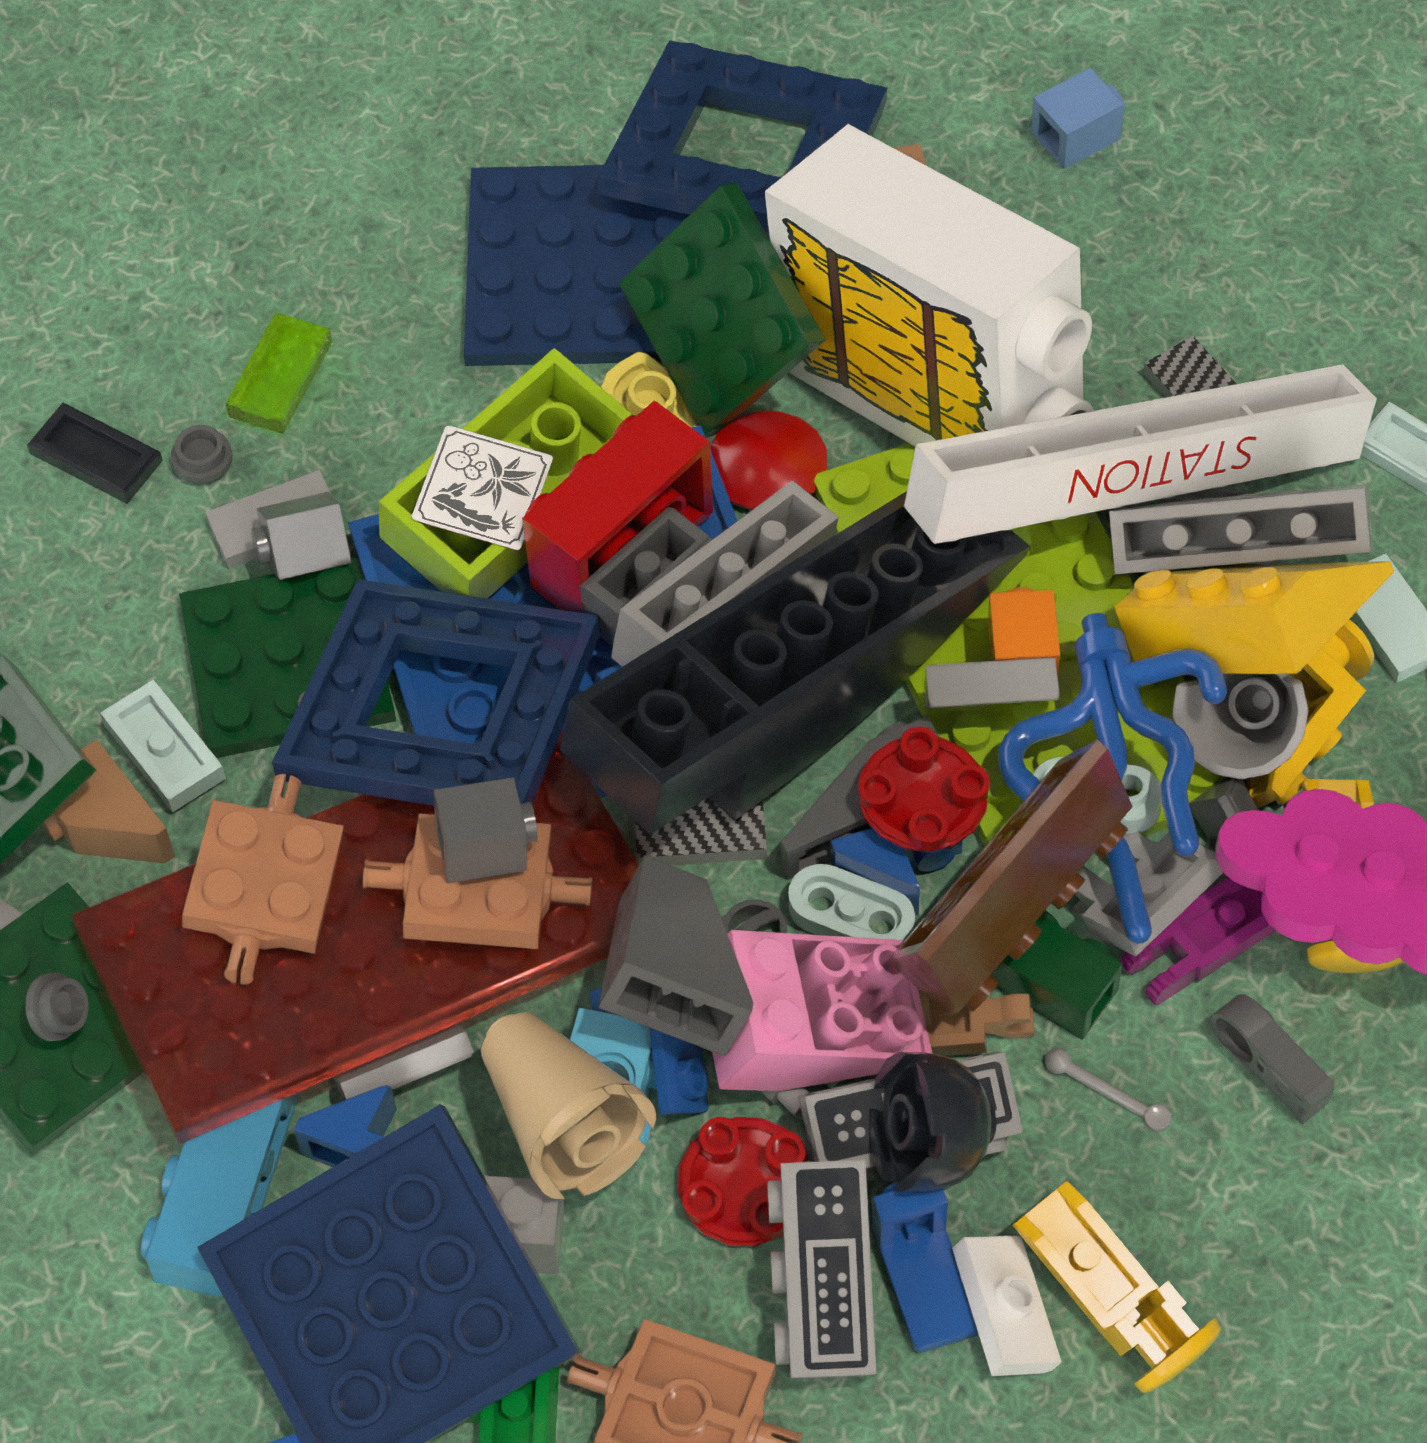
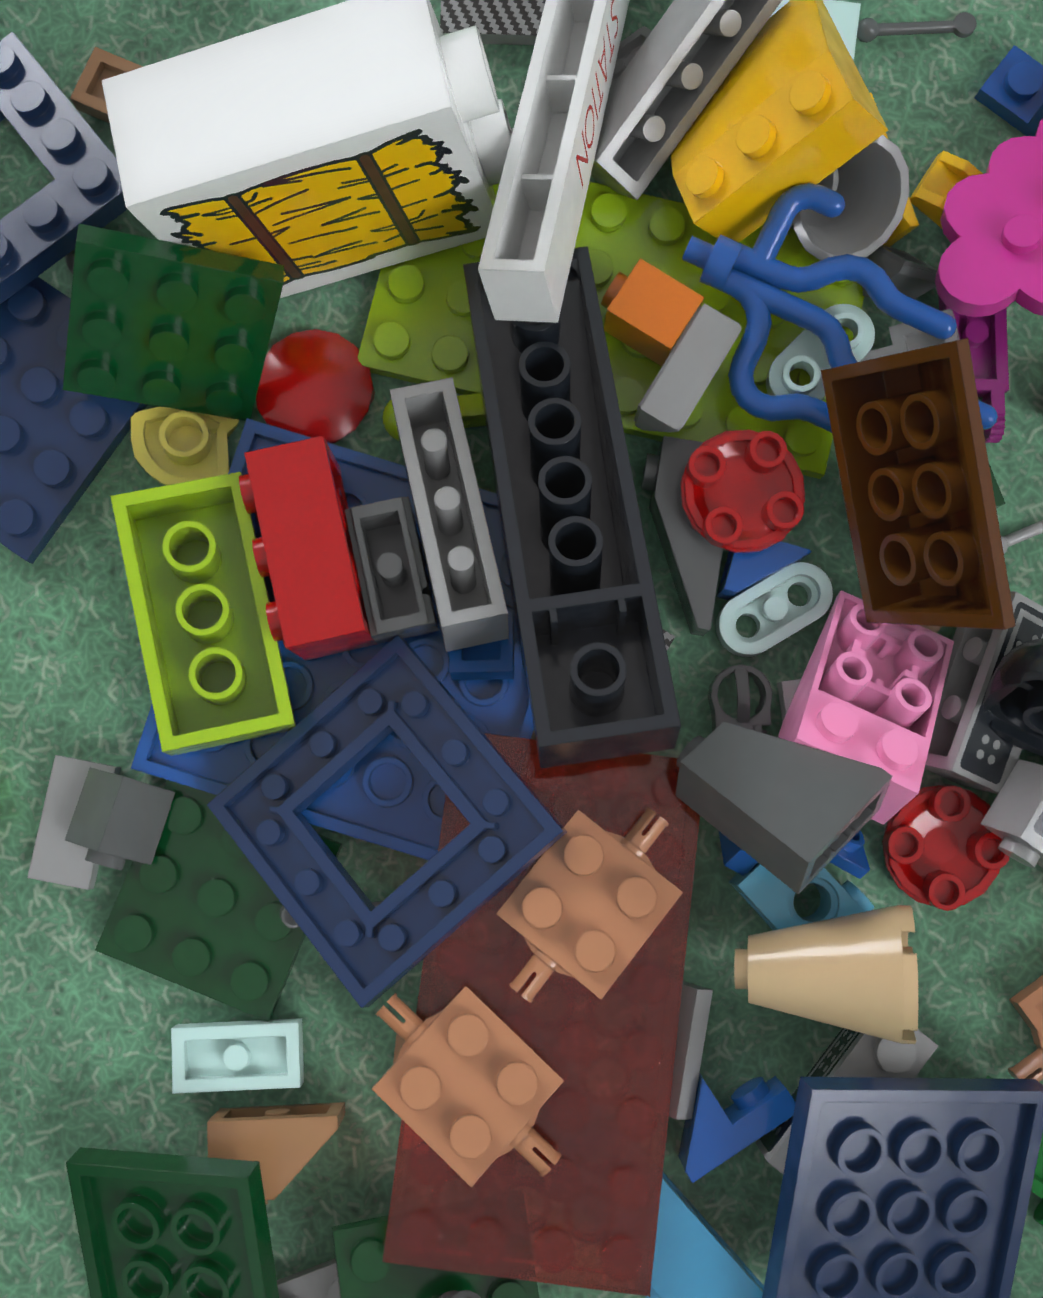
camera: 60 degrees left, 25 degrees up
white sticker [412,426,553,550] -> none
dark grey brick [434,777,538,883] -> none

